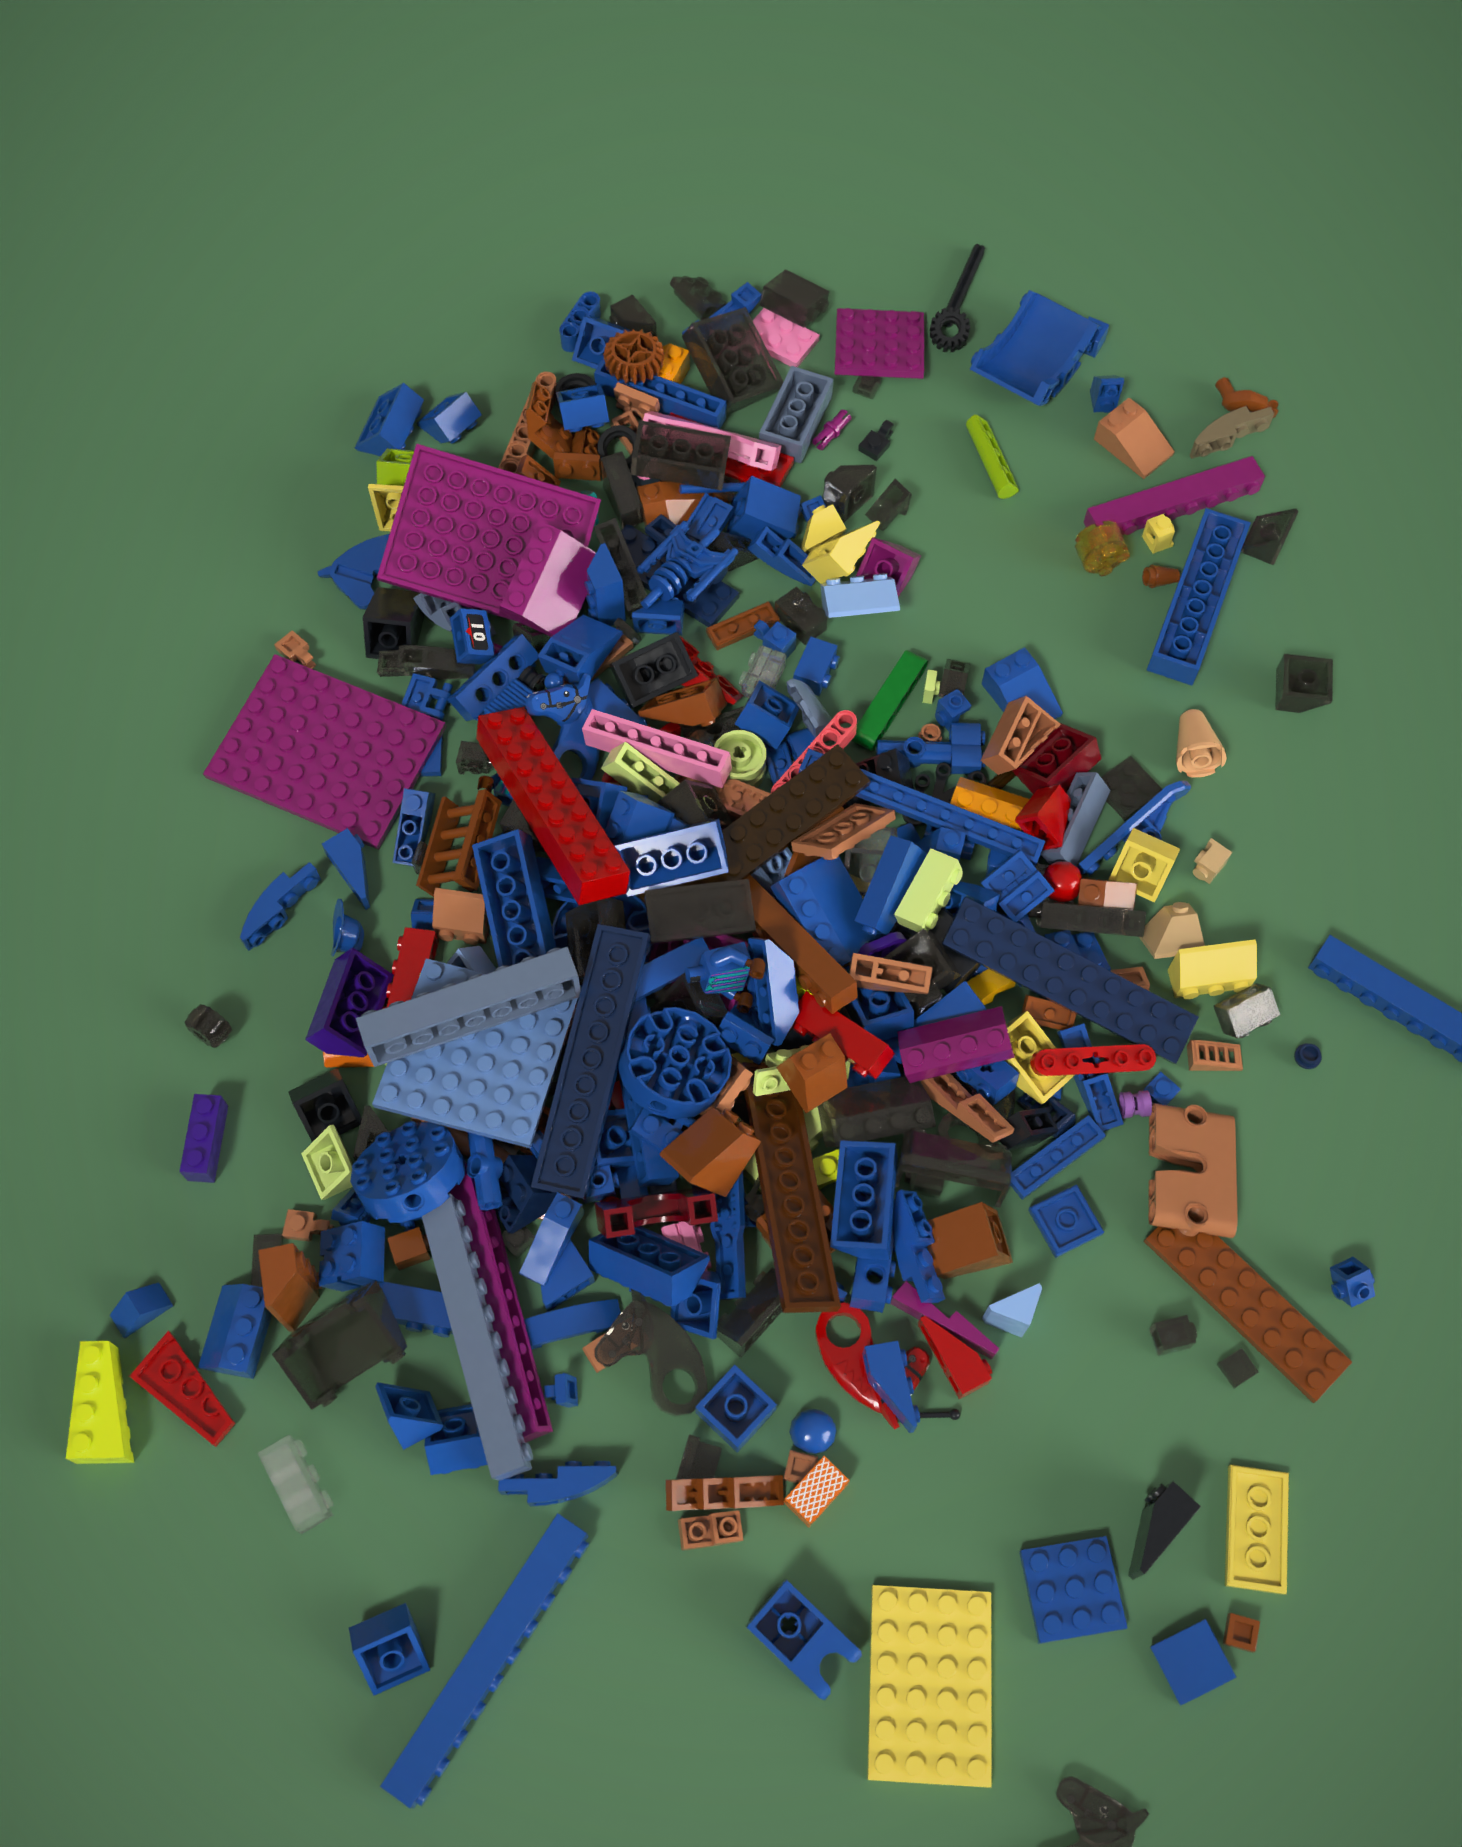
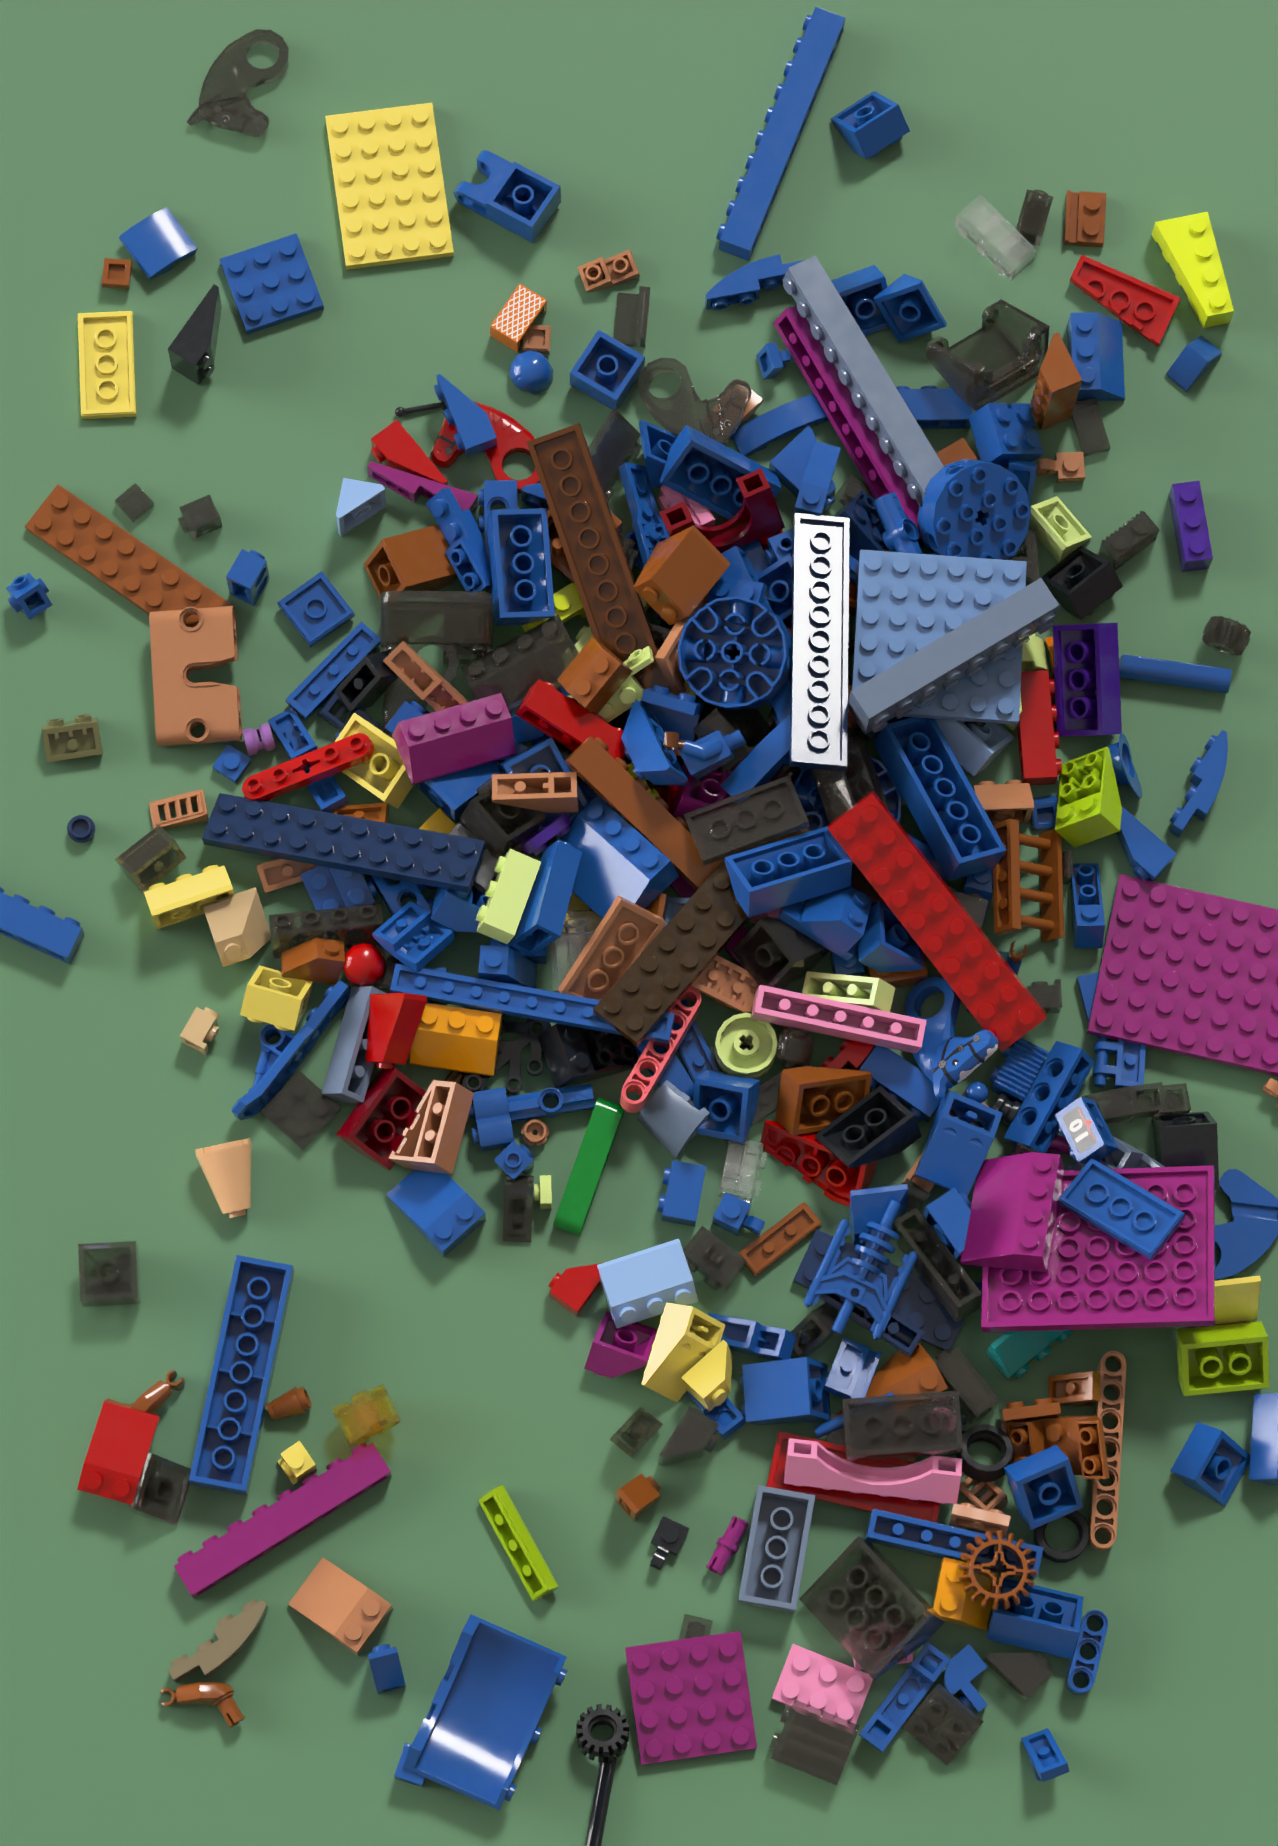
camera: 165 degrees right, 10 degrees up
dark orange slope [666,1475,784,1511] -> none
none -> olive bracket [42,714,103,762]
none -> red slope [77,1400,160,1505]
none -> dark orange arm [106,1370,185,1414]
none -> blue brick [226,549,270,606]
none -> red slope [548,1263,602,1316]
none -> dark orange slope [615,1473,661,1521]
none -> blue brick [943,1644,988,1715]
none -> clear smoke slope [1014,189,1053,247]
none -> blue slope [1021,1728,1070,1782]
none -> lime slope [1055,747,1122,848]
none -> blue tile [1058,1157,1185,1261]
none -> dark orange plate [1064,190,1106,247]
none -> clear smoke brick [1098,511,1160,570]
none -> blue brick [1119,654,1232,693]

